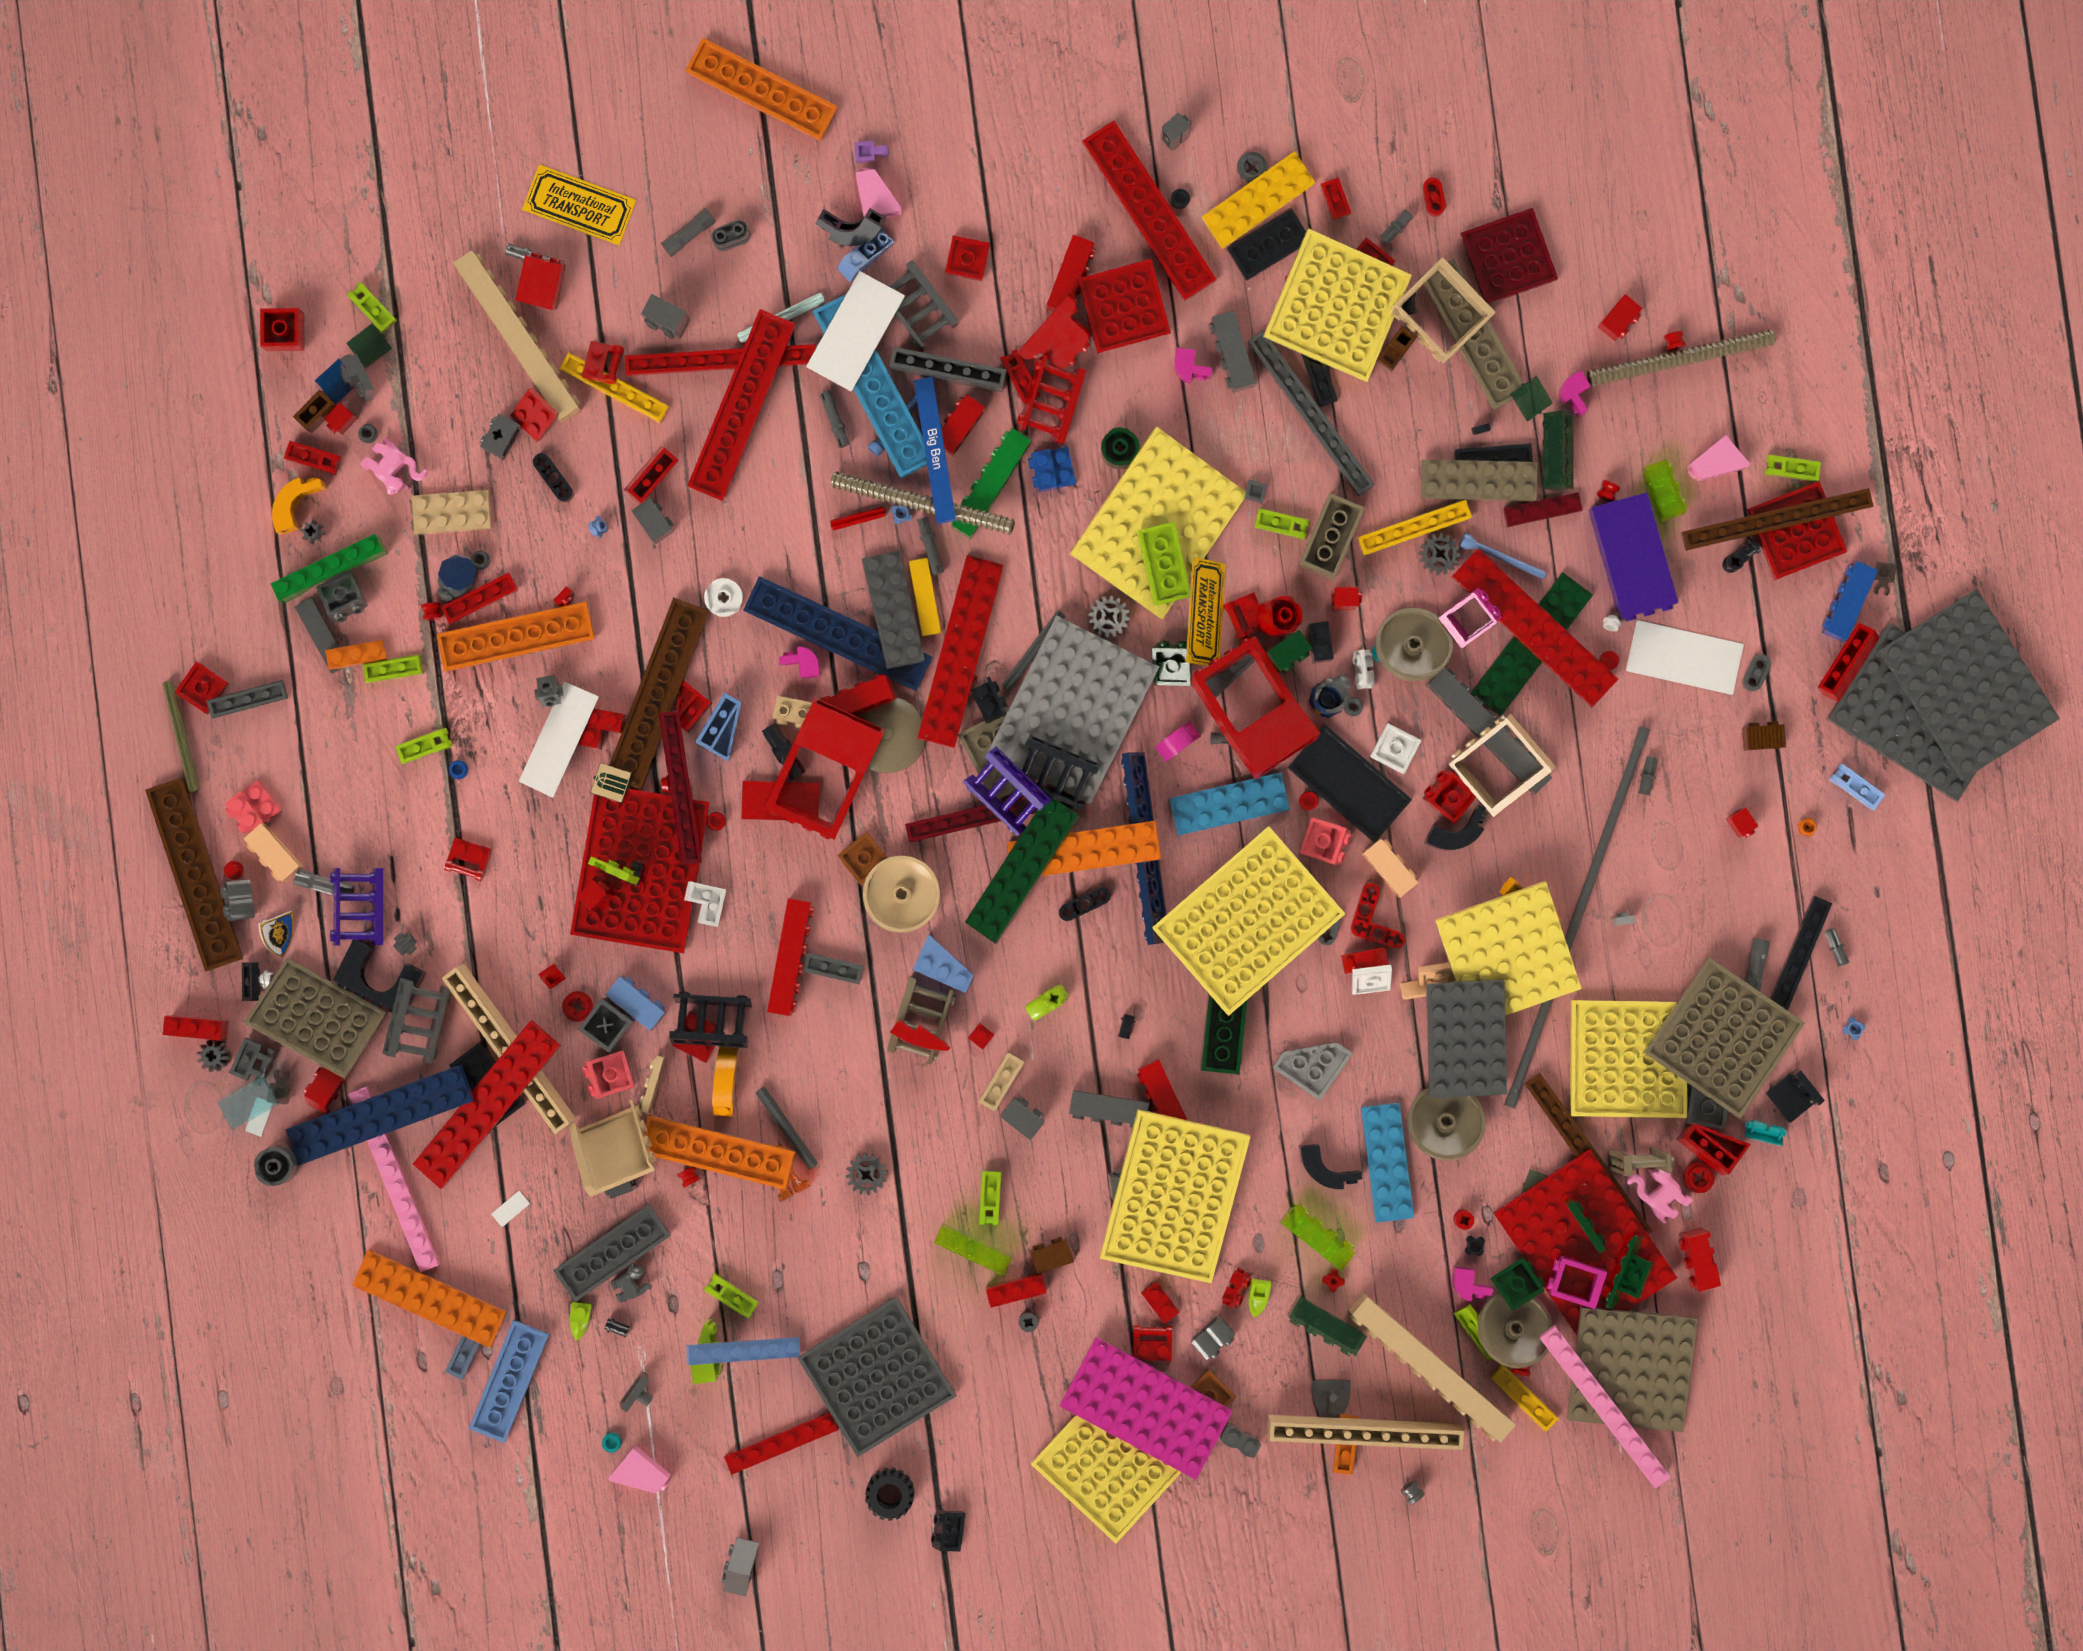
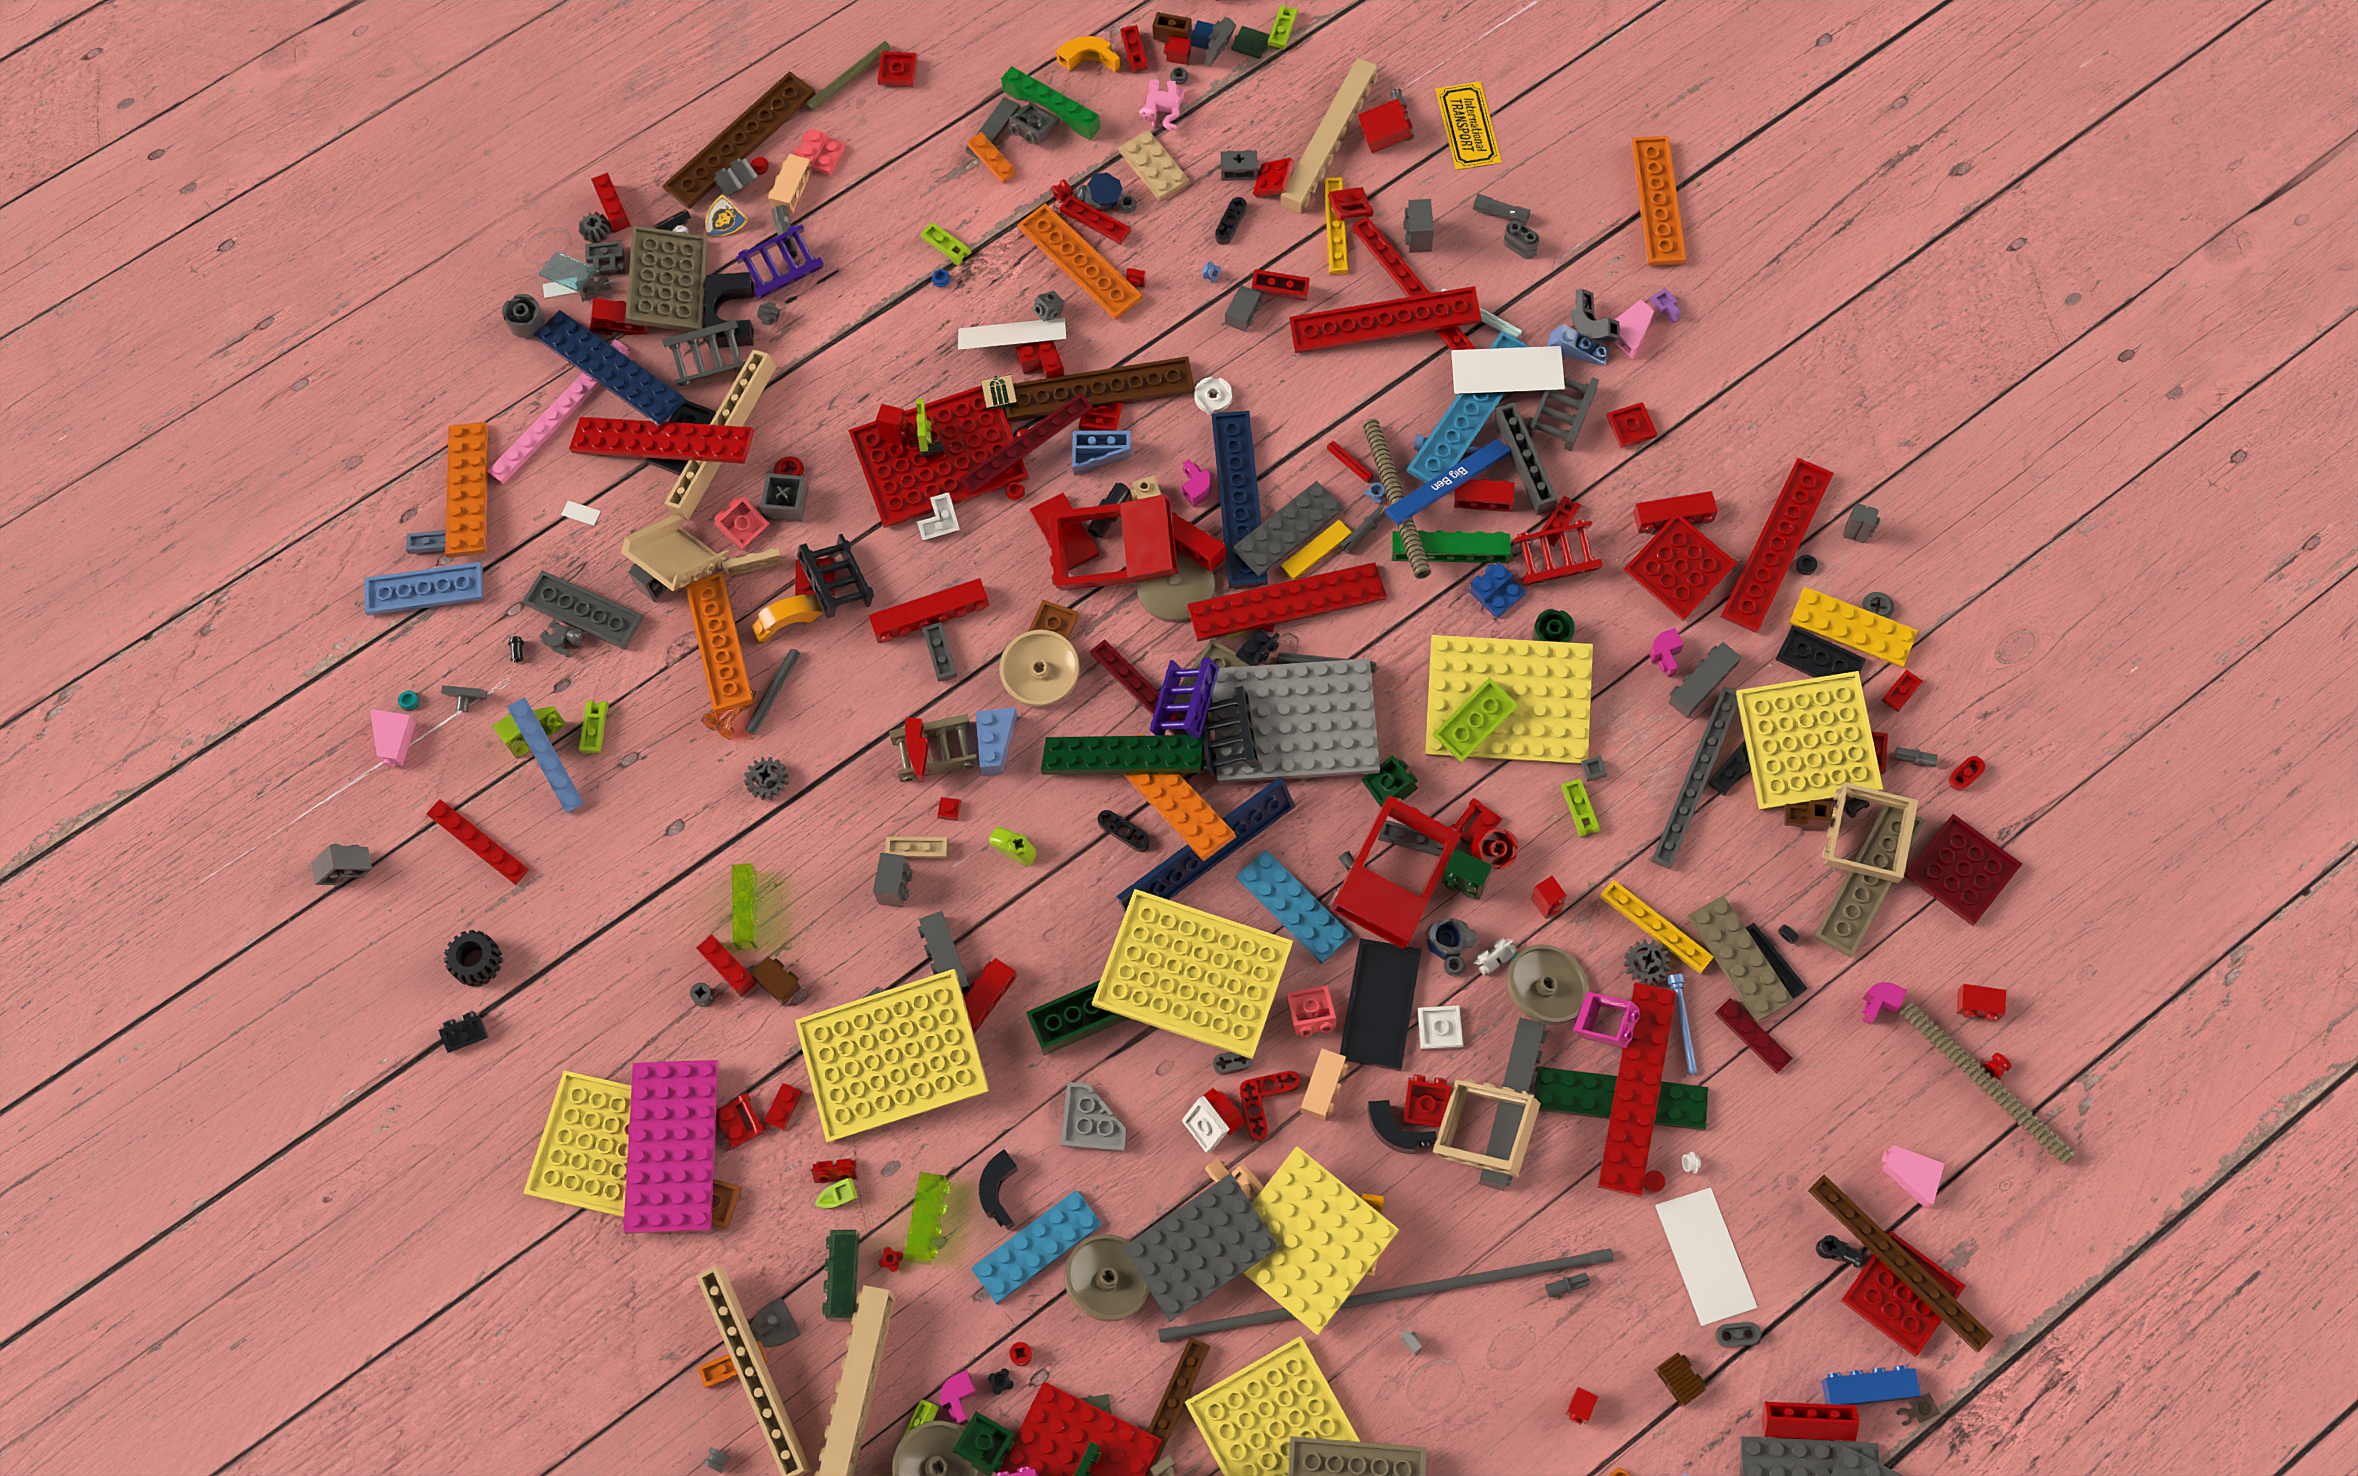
camera: 65 degrees right, 20 degrees down
dark grey tile [206,680,288,719] -> none
dark grey gear [300,520,326,544] -> none
lime tile [362,655,423,683] -> none
red plate [444,837,492,882] -> none
red plate [539,963,566,989] -> none
lime plate [569,1301,592,1341] -> none
medium blue brick [605,976,667,1031] -> none
red wheel [677,1167,701,1188] -> none
dark grey plate [797,1296,957,1457] -> none
dark grey pin [819,390,850,448] -> none
lime plate [979,1170,1001,1226] -> none
red brick [1017,293,1091,369] -> none
light grey gear [1088,596,1130,638] -> none
black pin [1118,1014,1136,1039] -> none
dark pink brick [1155,721,1201,762] -> none
yellow sticker [1186,557,1226,666] -> none
dark grey brick [1190,1315,1235,1360] -> none
dark grey brick [1220,1423,1261,1458] -> none
dark tan brick [1298,493,1365,581] -> none
red tile [1299,791,1319,811] -> none
black brick [1307,621,1334,664] -> none
clear green piece [1510,376,1553,422] -> none
clear green brick [1542,410,1574,491] -> none
dark purple brick [1588,492,1678,622] -> none
red wheel [1596,480,1620,502] -> none
clear neon green brick [1641,459,1688,523] -> none
lime plate [1764,455,1821,482] -> none

